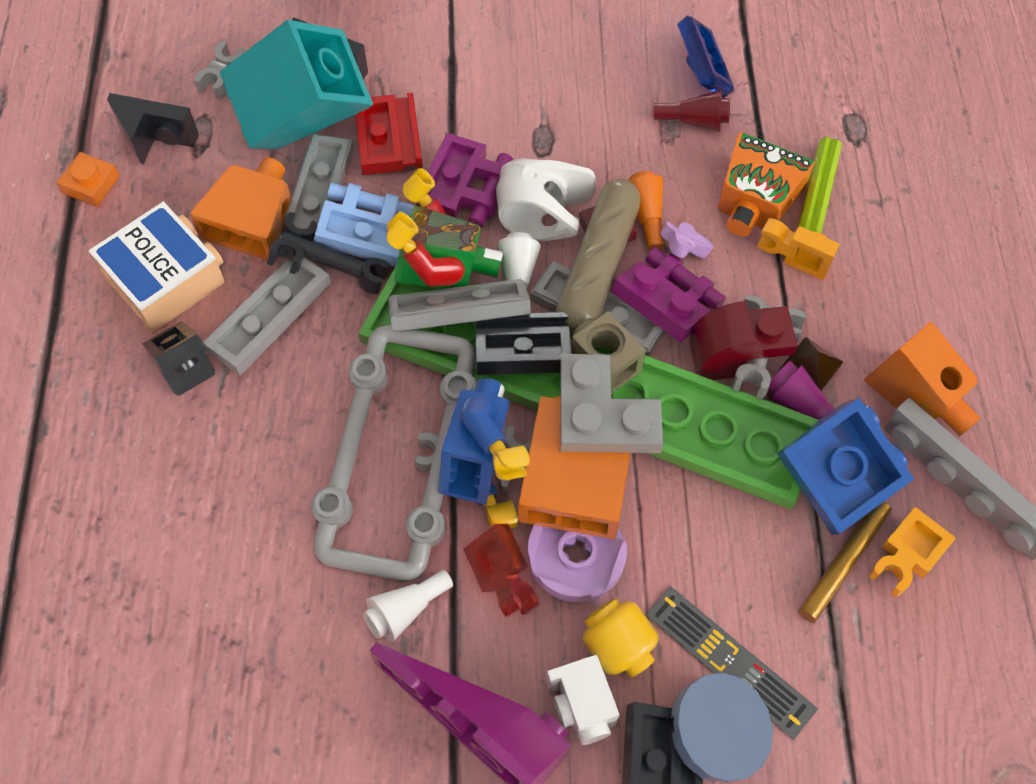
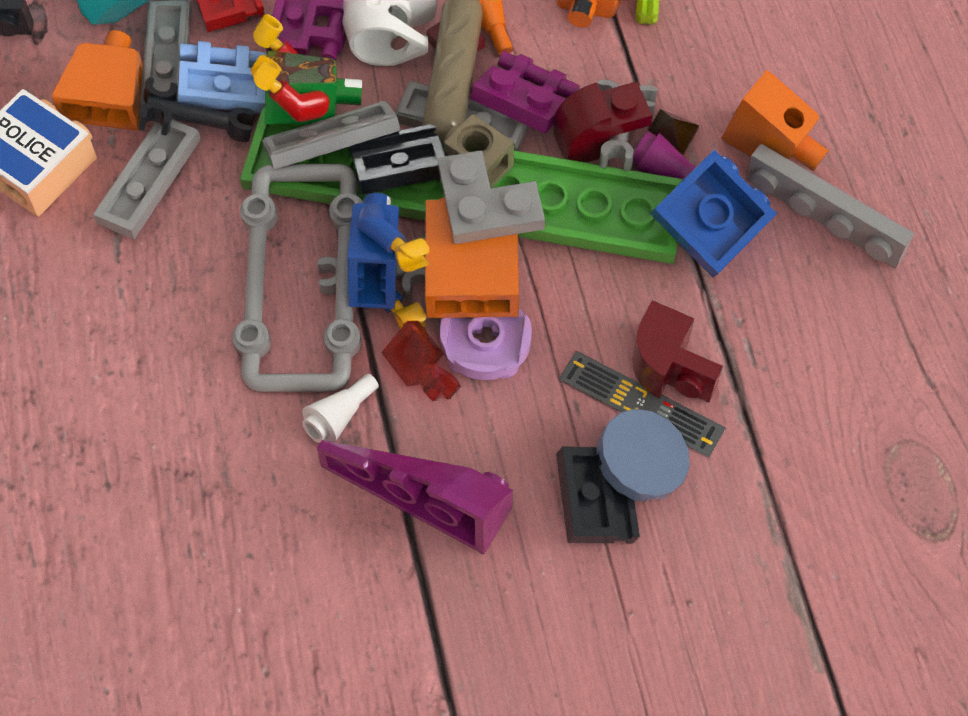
camera: 10 degrees left, 0 degrees up
black slope [142,321,215,395] -> none
white cone [497,232,541,288] -> none
white brick [546,654,619,745] -> none
yellow head [582,597,659,678] -> none
lavender piece [660,221,714,258] -> none
light orange plate [757,218,840,280] -> none
pearl gold bar [798,501,892,623] -> none
light orange plate [869,507,956,597] -> none
none -> dark red brick [632,300,723,402]

